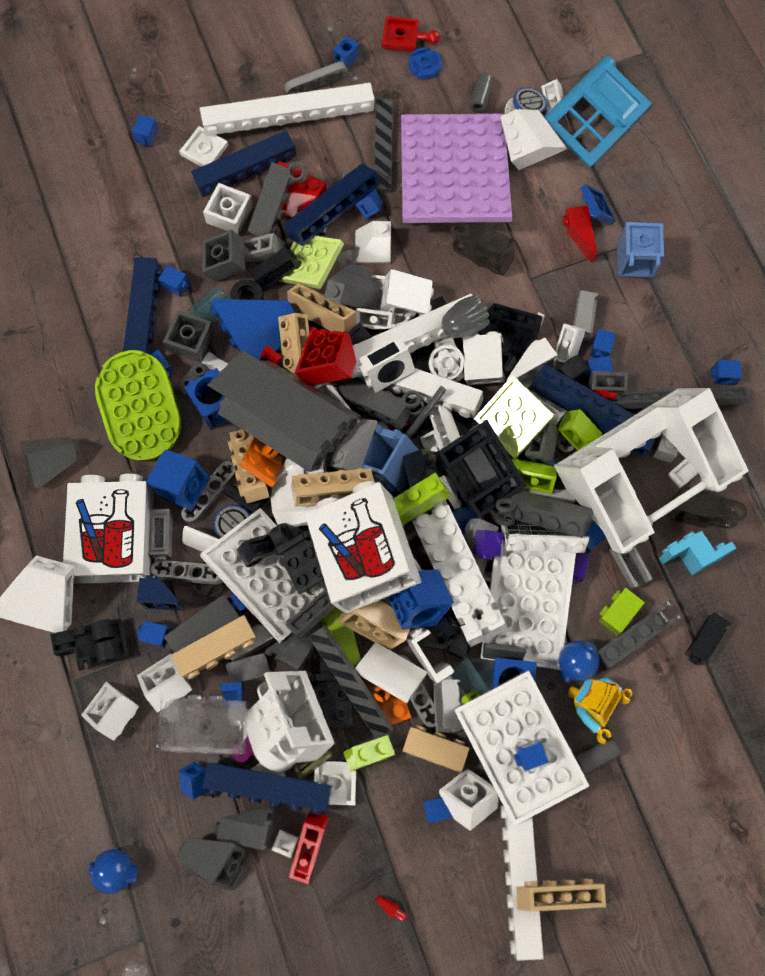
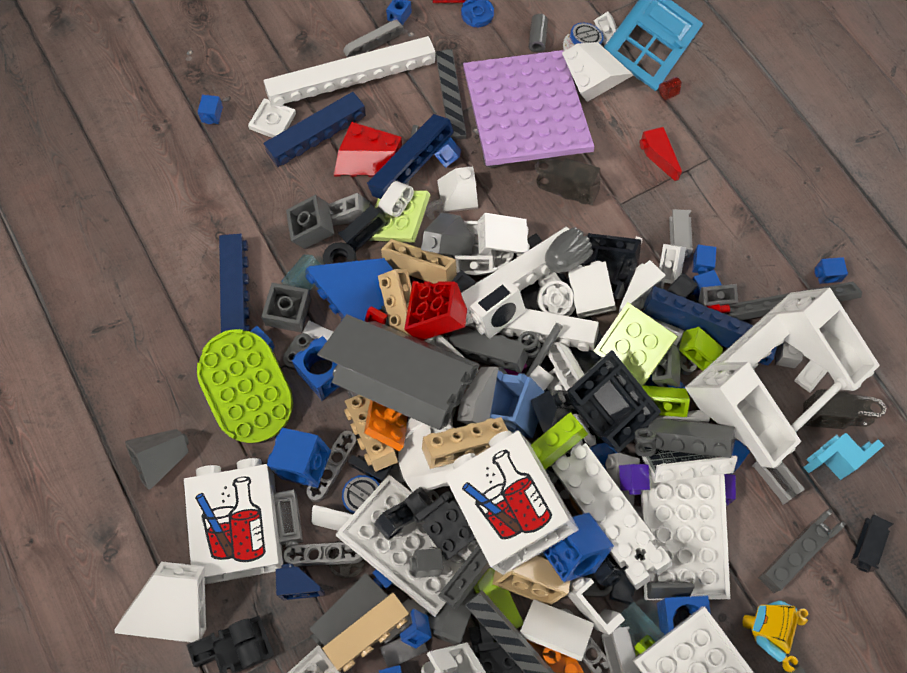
camera: 10 degrees left, 5 degrees down
blue brick [137,621,170,648] -> none
blue brick [158,265,189,297] -> none
white brick [203,183,253,235] -> none
dark grey hinge [247,162,308,236] -> none
blue brick [558,640,600,683] -> none
blue plate [580,184,616,225] -> none
lime brick [598,587,645,636] -> none
medium blue container [617,222,664,278] -> none
none -> white beam [379,181,414,217]
none -> blue panel [400,609,432,649]
none -> dark grey brick [409,548,443,578]
none -> white brick [529,365,554,391]
none -> clear red brick [659,77,682,100]

